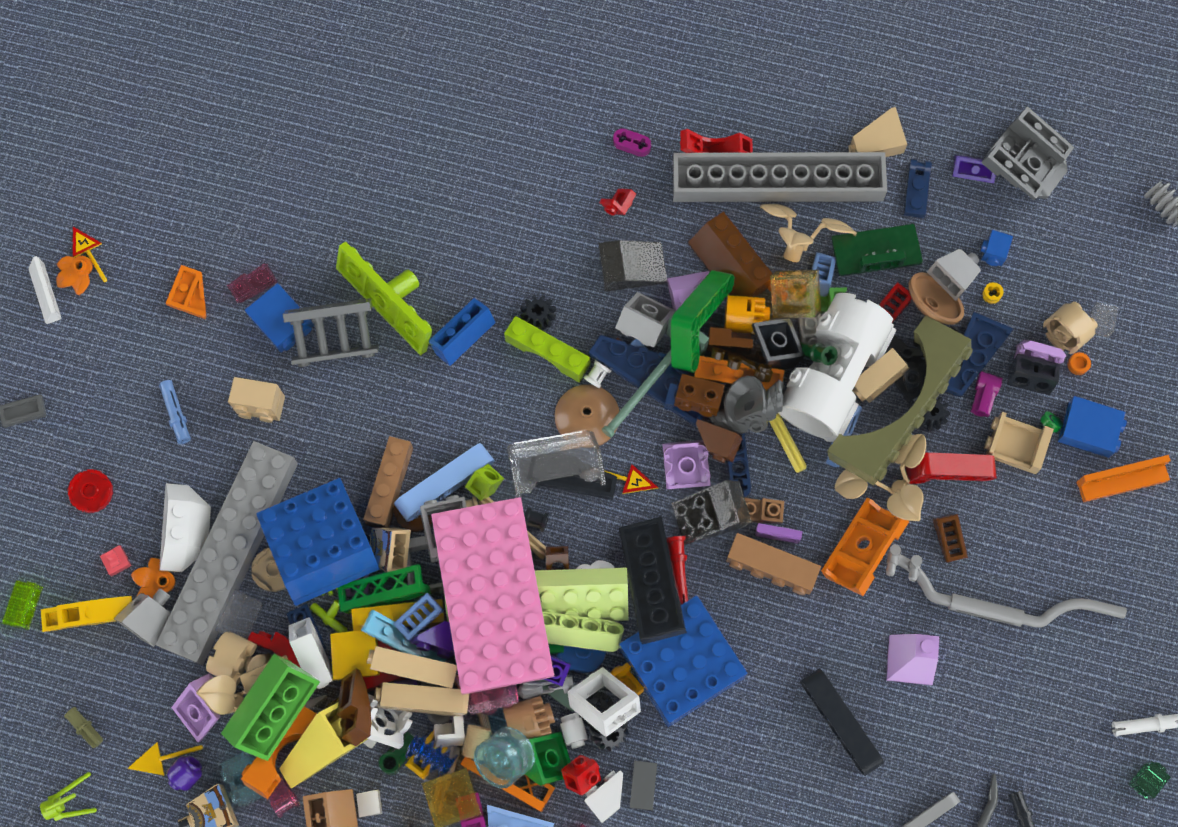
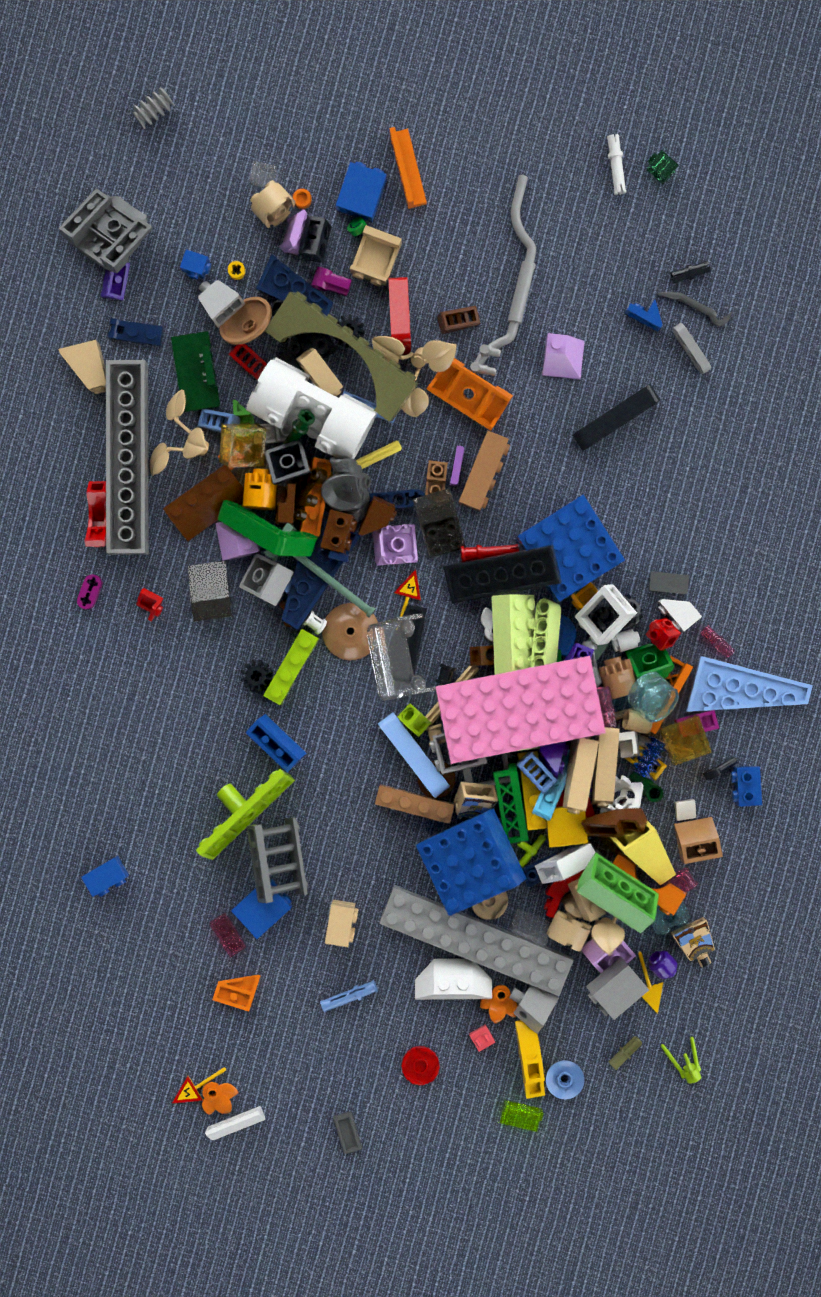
camera: 90 degrees left, 15 degrees up
none -> blue brick [81,856,129,897]
none -> medium blue dish [546,1060,584,1099]
none -> light grey brick [586,957,649,1020]
none -> blue slope [625,299,662,332]

